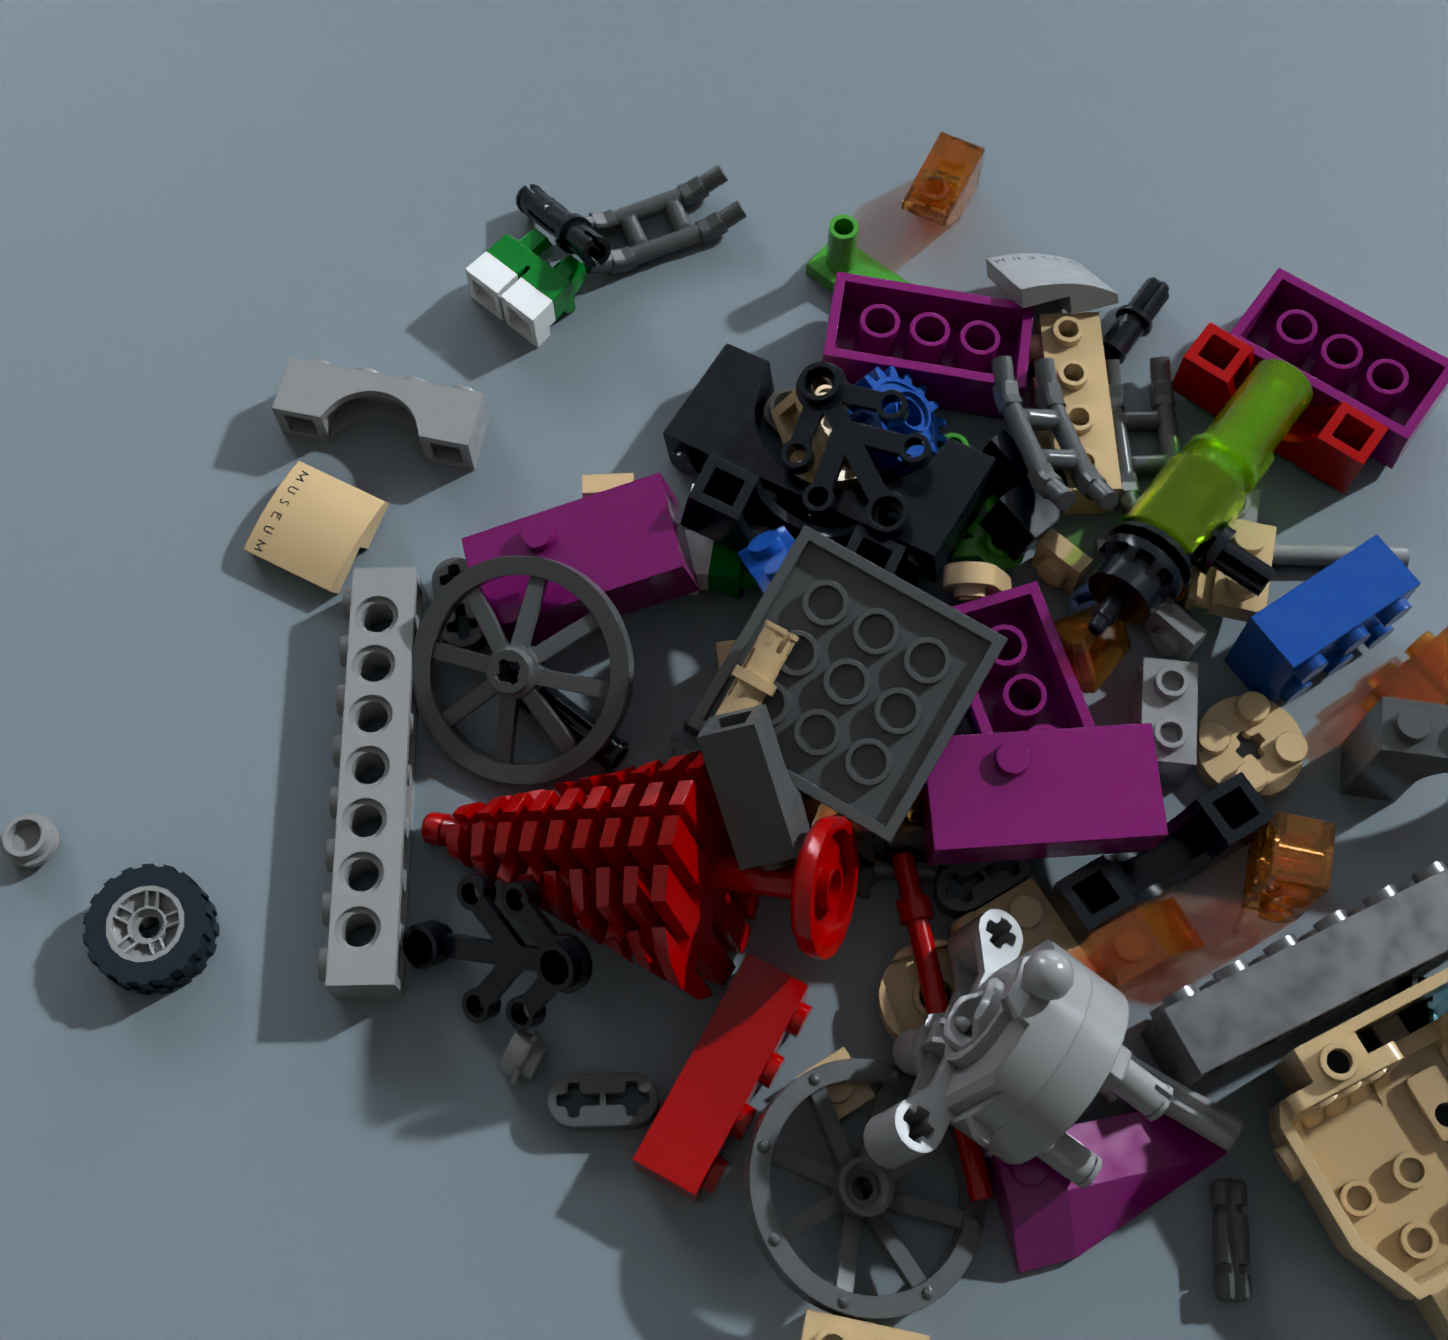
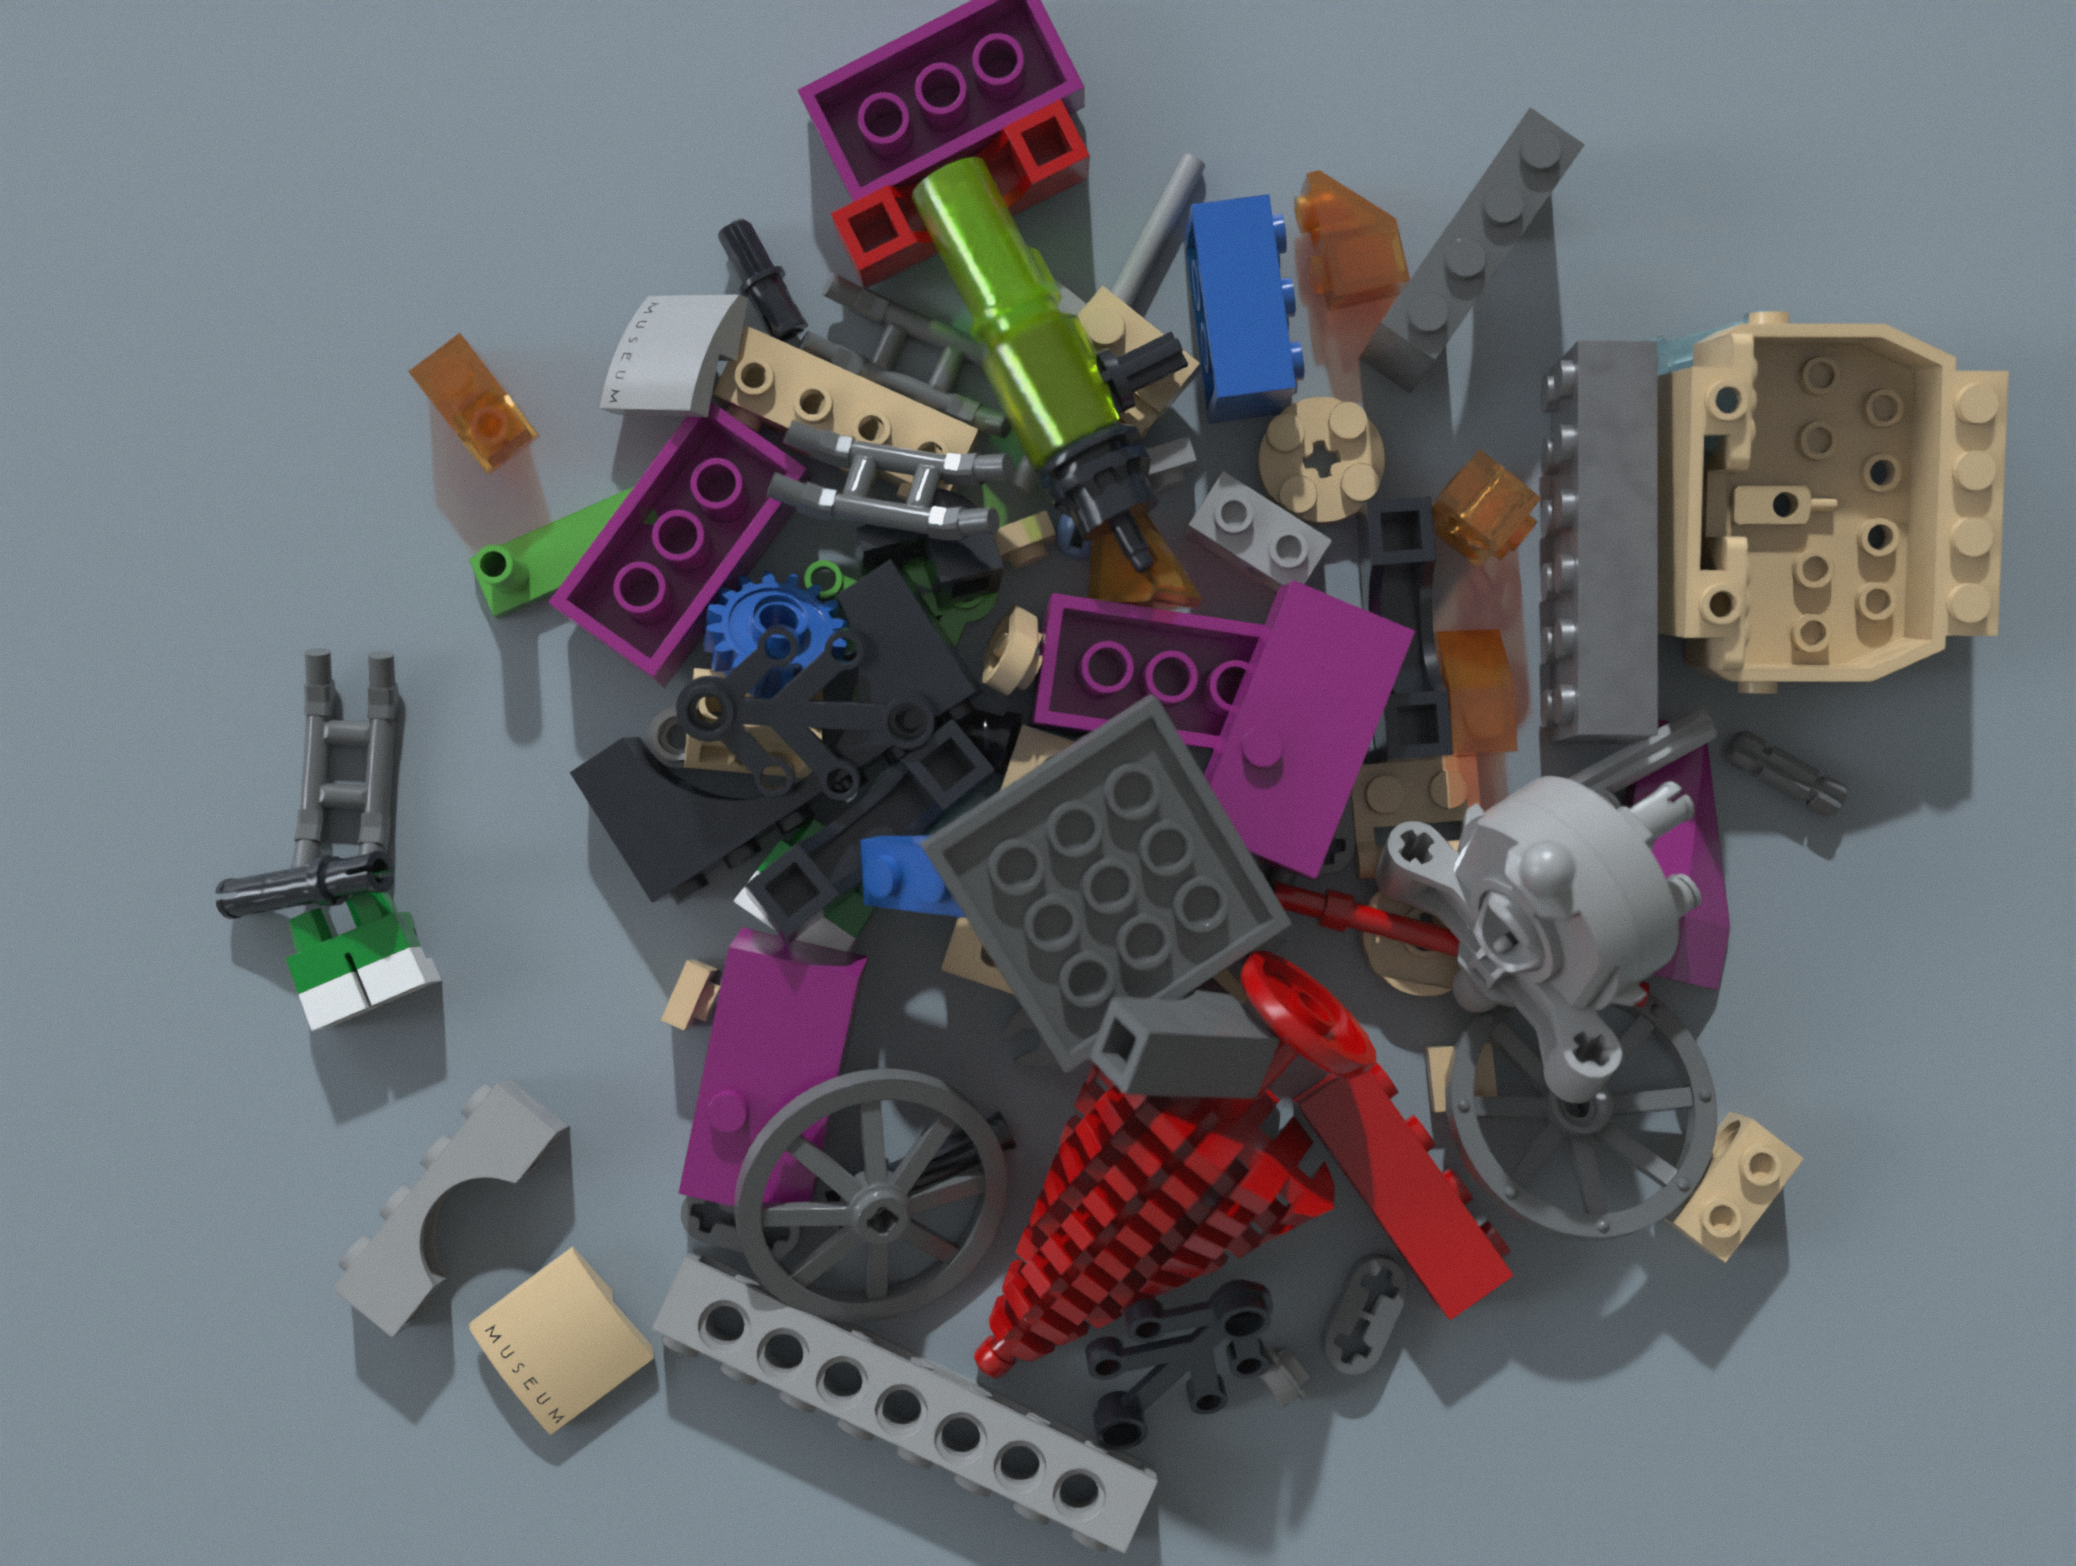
camera: 65 degrees left, 20 degrees up
tan pin [715,619,799,716] -> none

